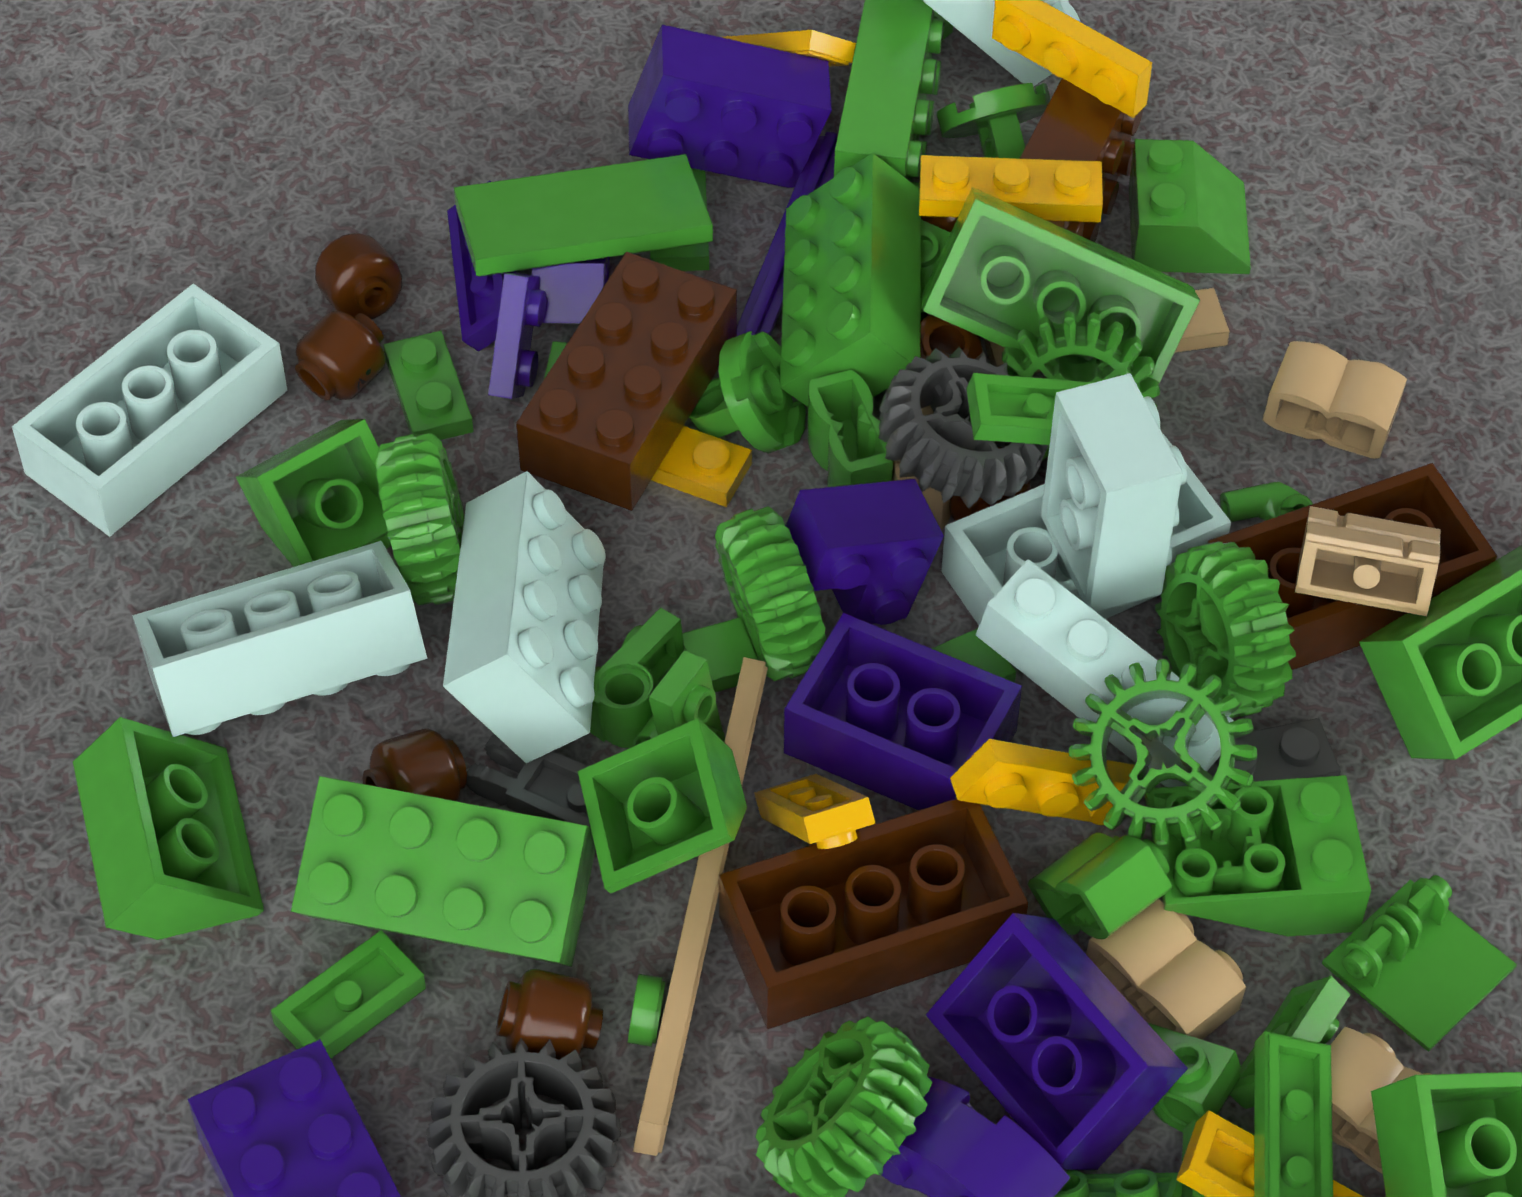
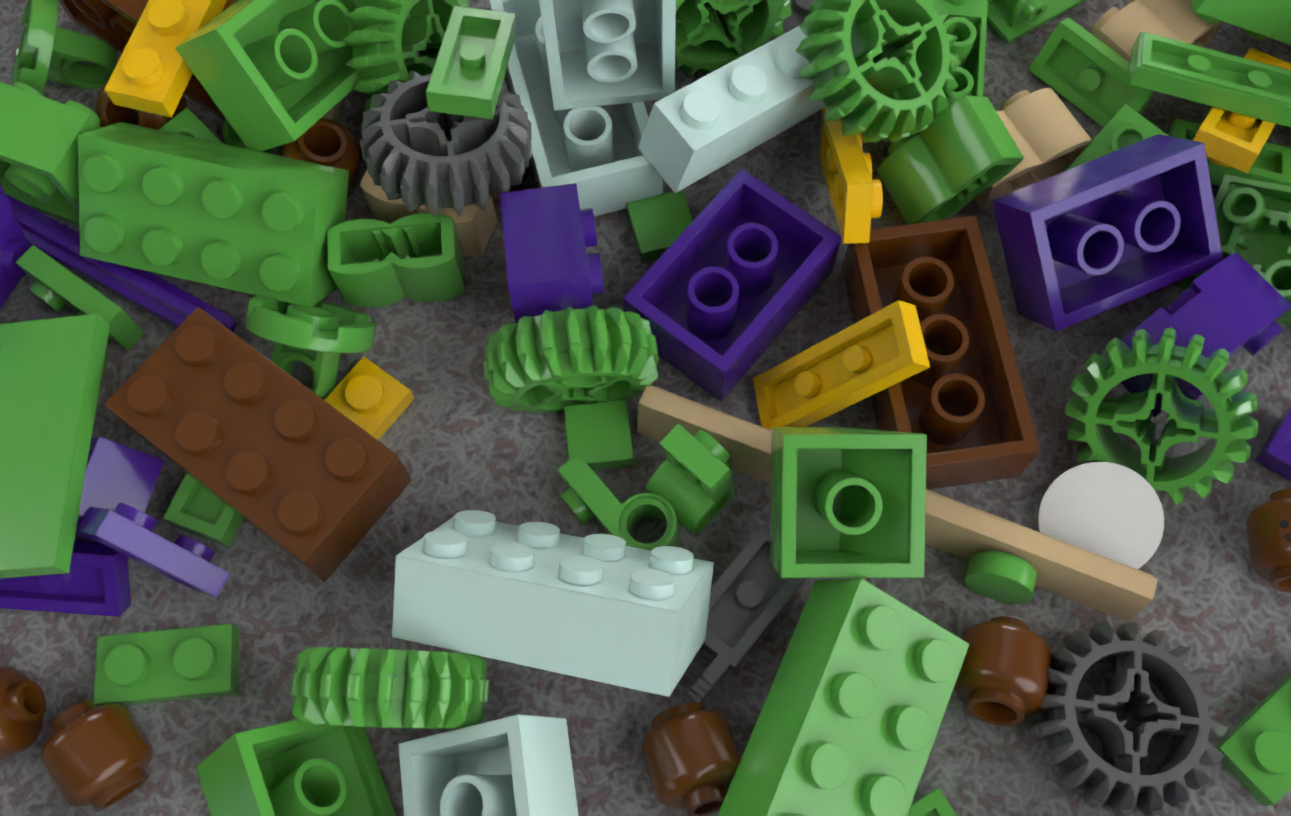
camera: 75 degrees left, 15 degrees up
none -> bright green plate [16,245,145,351]
none -> white sticker [1038,462,1164,569]

